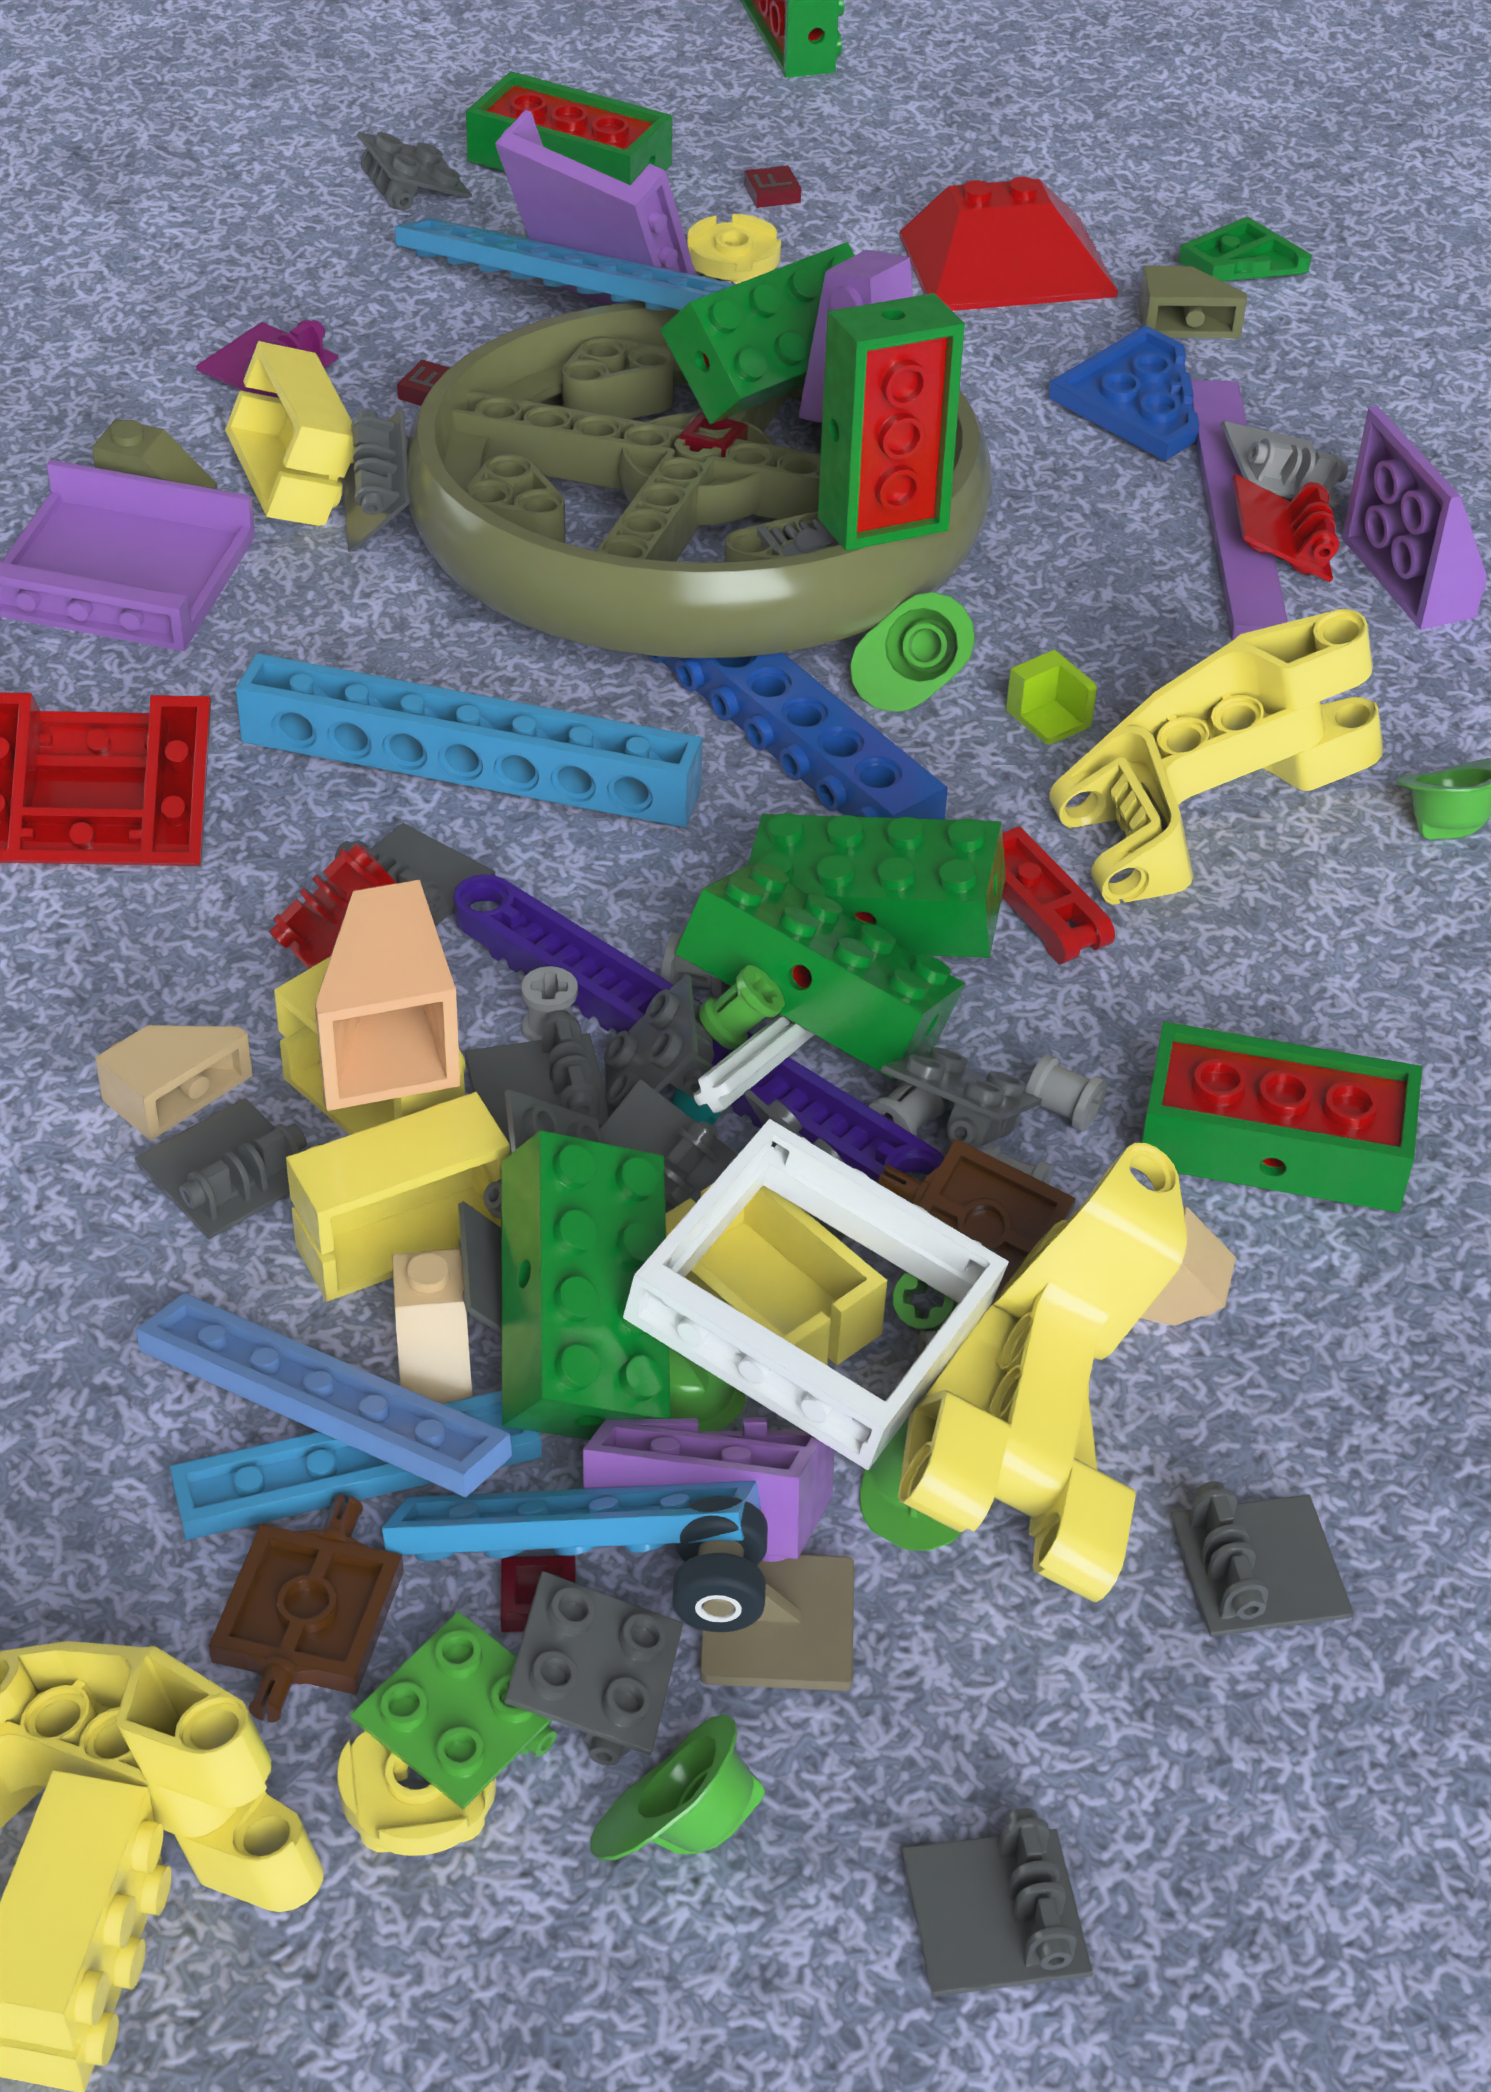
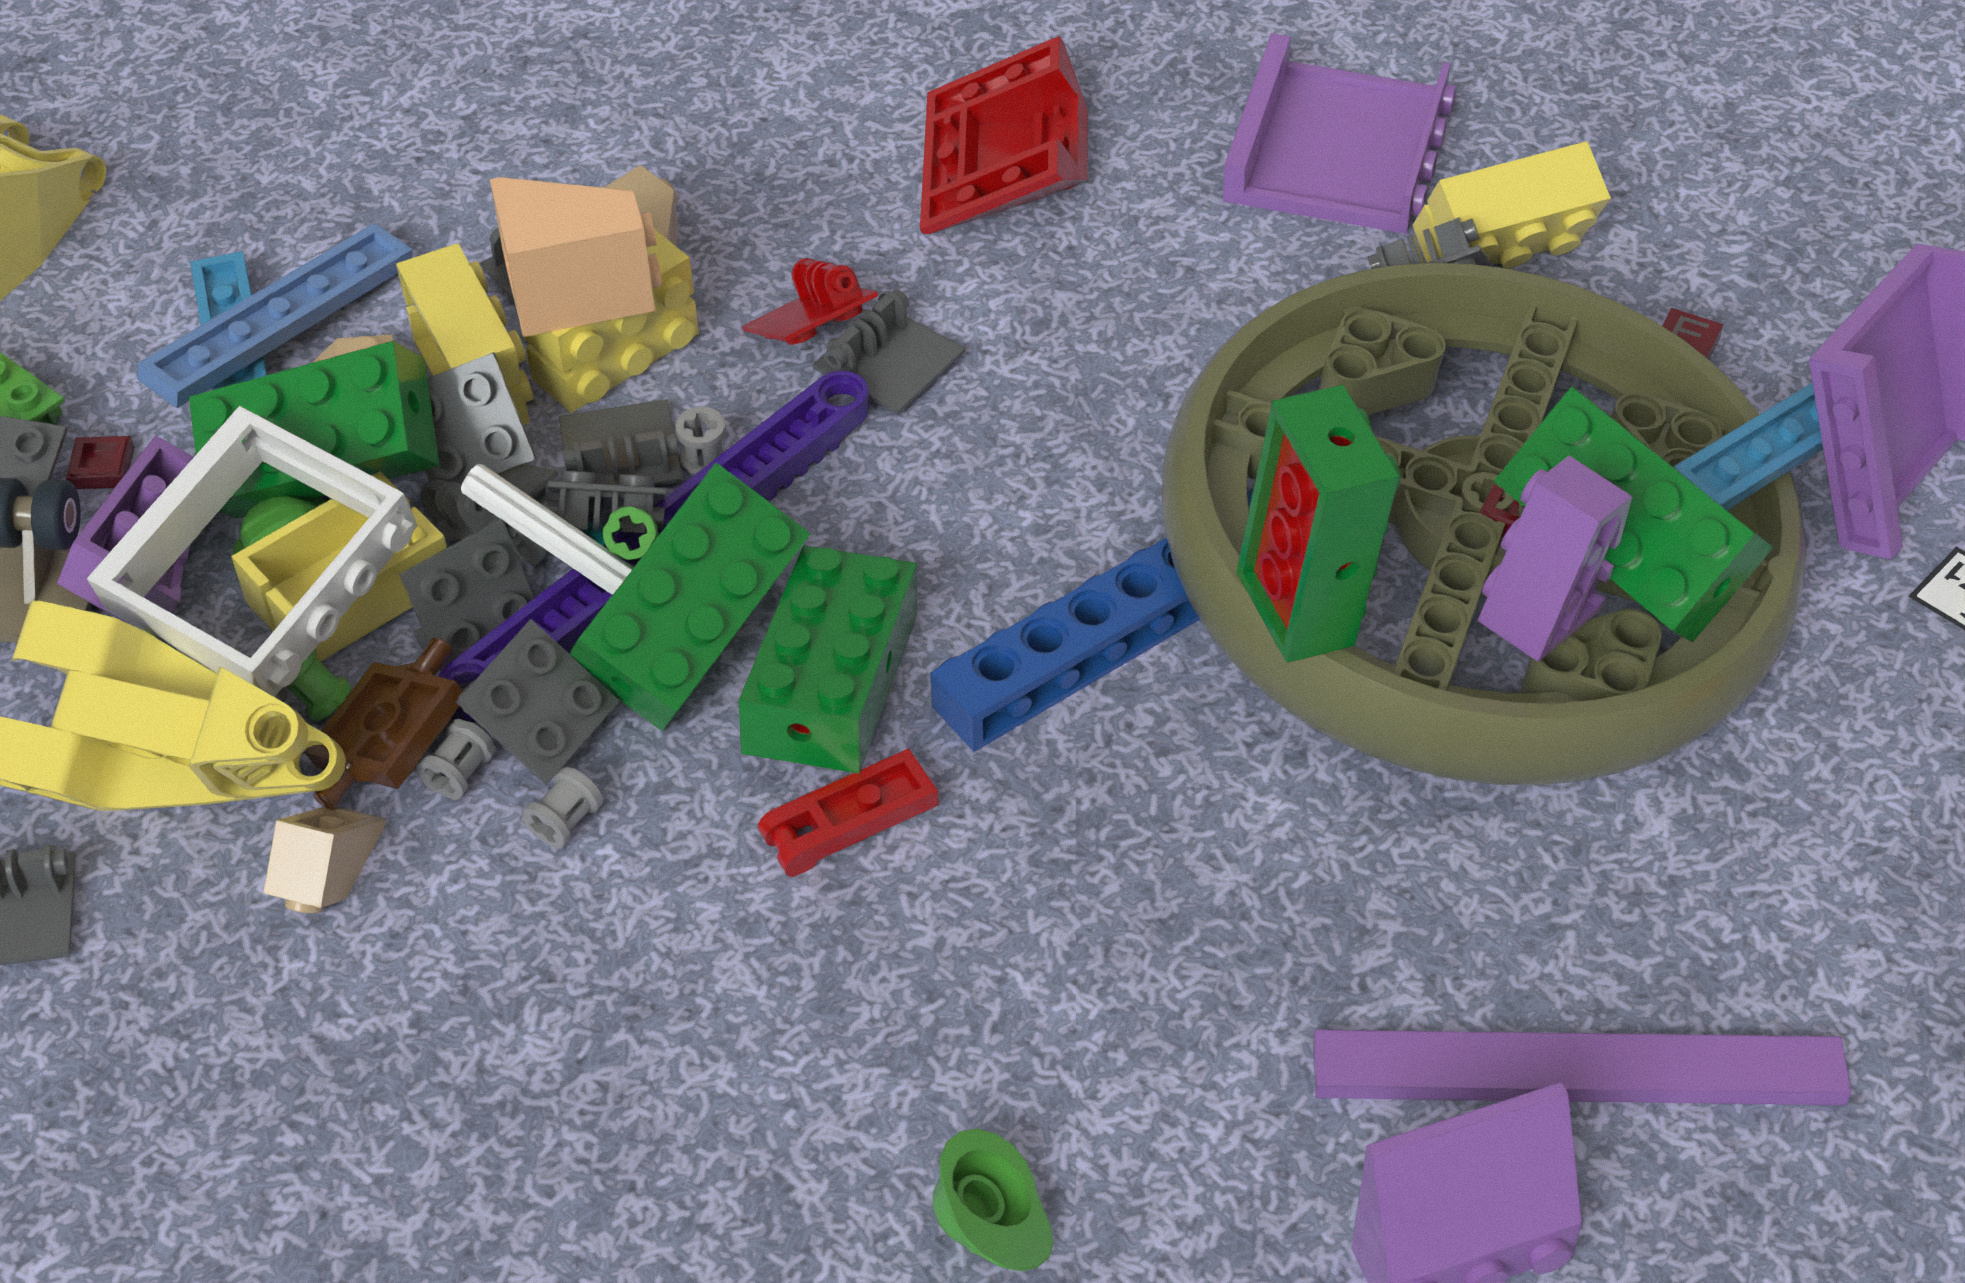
camera: 95 degrees right, 5 degrees up
olive slope [92,418,218,489] -> none
magenta hinge [196,320,338,398] -> none
reddish brown plate [209,1495,404,1723] -> none
dark azure brick [236,653,703,828] -> none
dark azure plate [382,1481,761,1561] -> none
bright green piece [850,592,975,712] -> none
lime panel [1006,649,1097,745] -> none
blue plate [1048,325,1200,461] -> none
light yellow piece [1049,609,1384,905] -> none
brick [1142,1021,1422,1213] -> none
light grey hinge [1221,421,1348,508] -> none
red hinge [1232,474,1339,582] -> none

